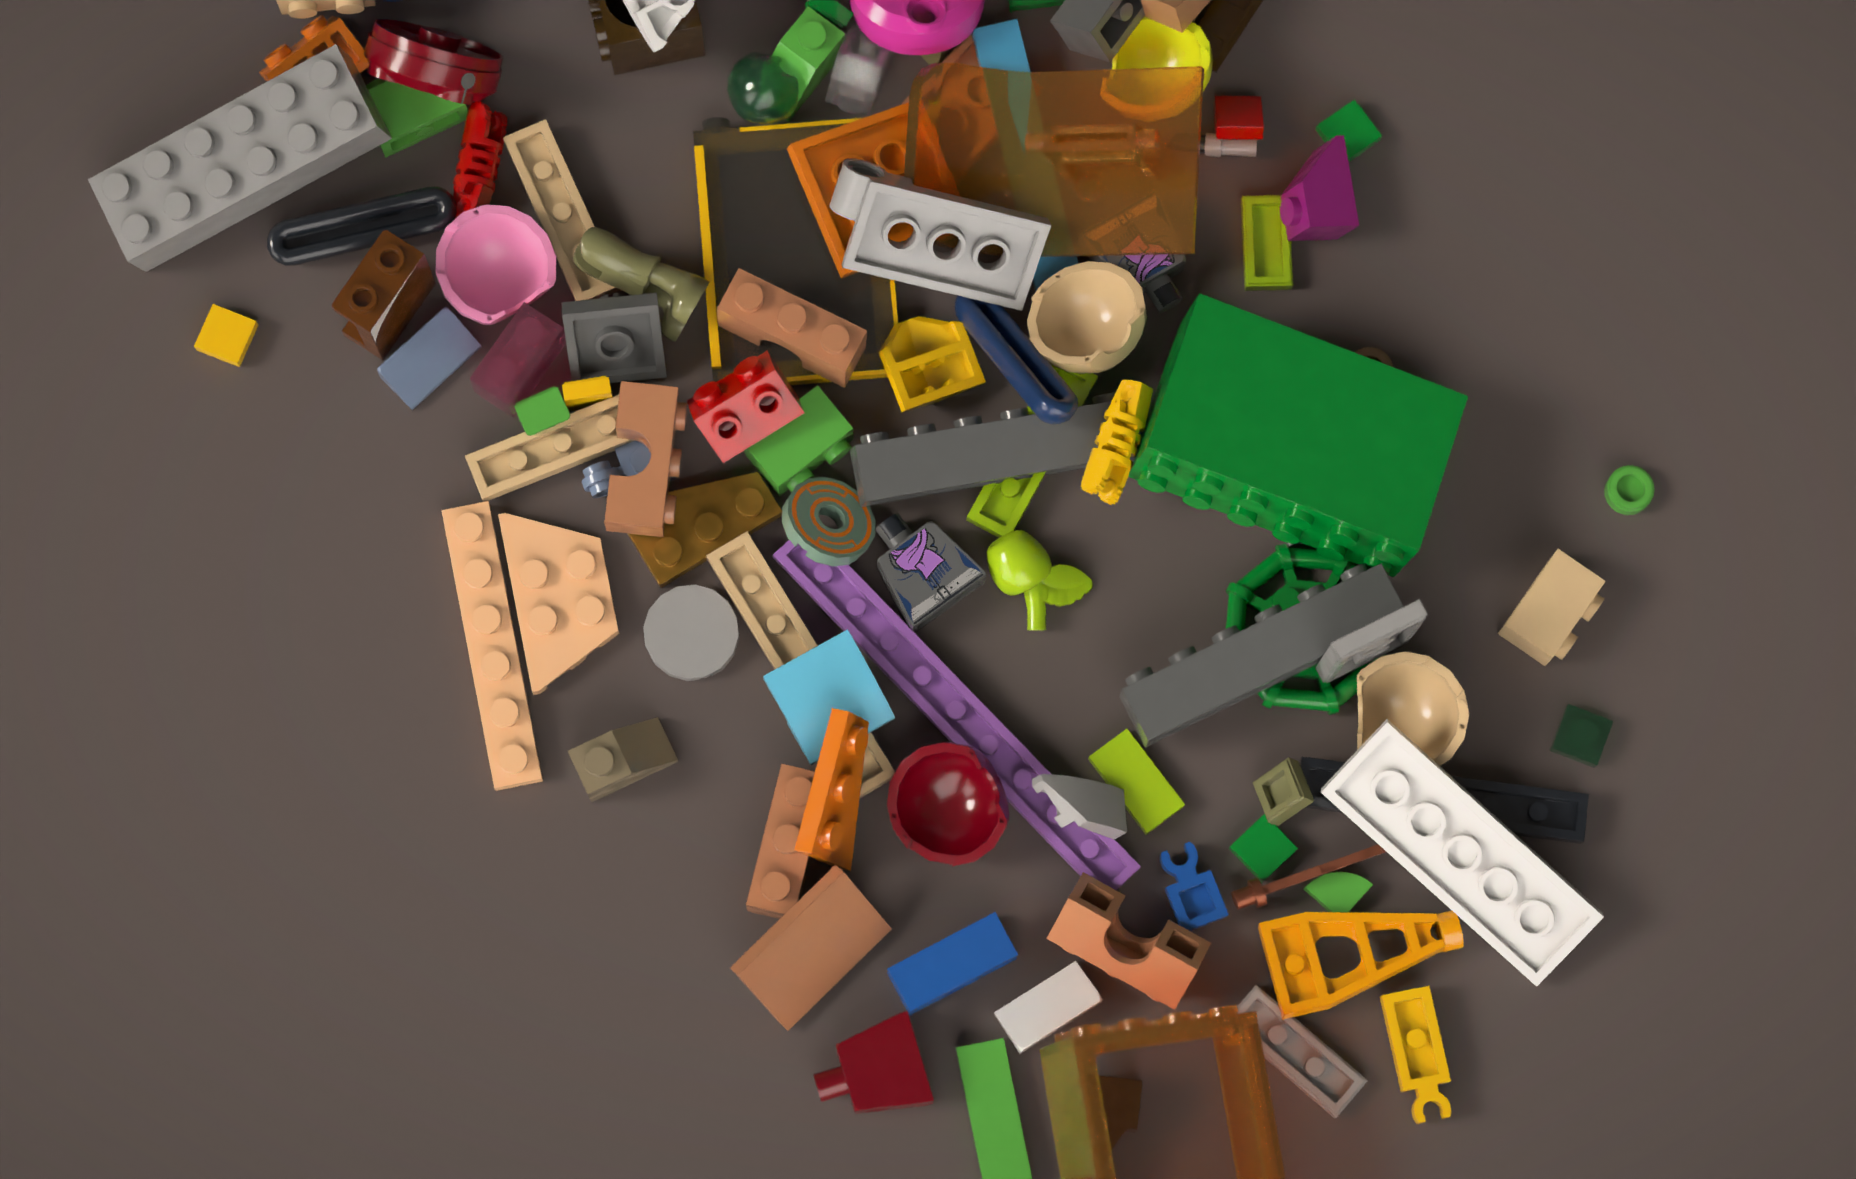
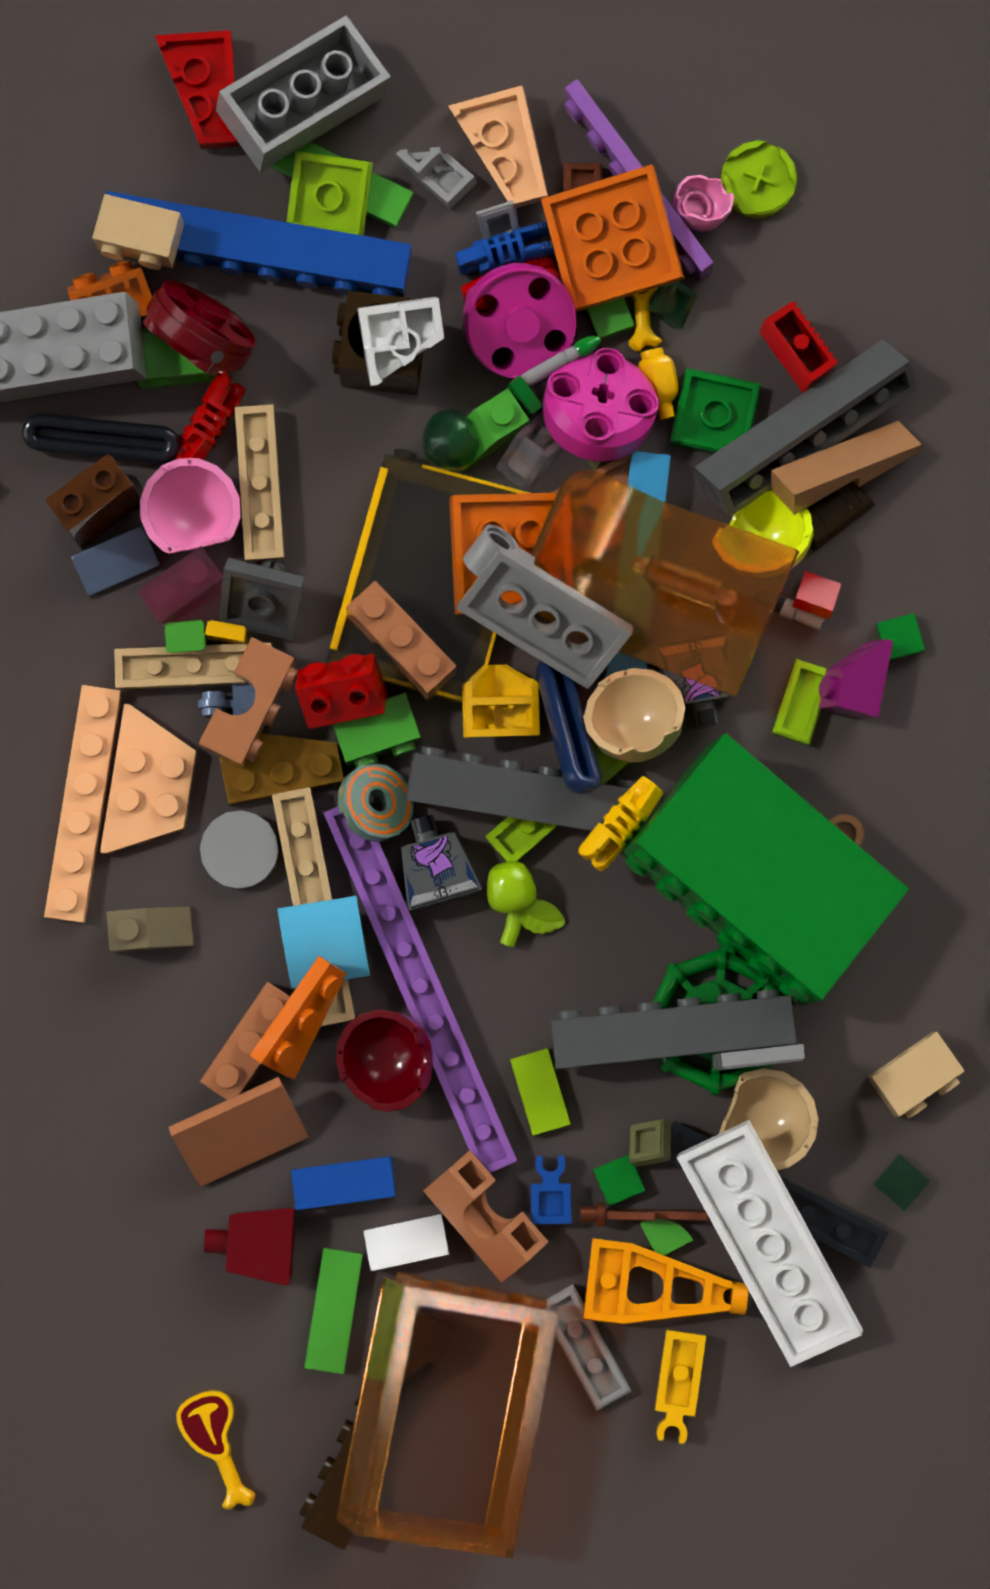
camera: 25 degrees right, 5 degrees up
olive piece [573,227,710,342] -> none
light grey slope [1032,774,1127,840] -> none

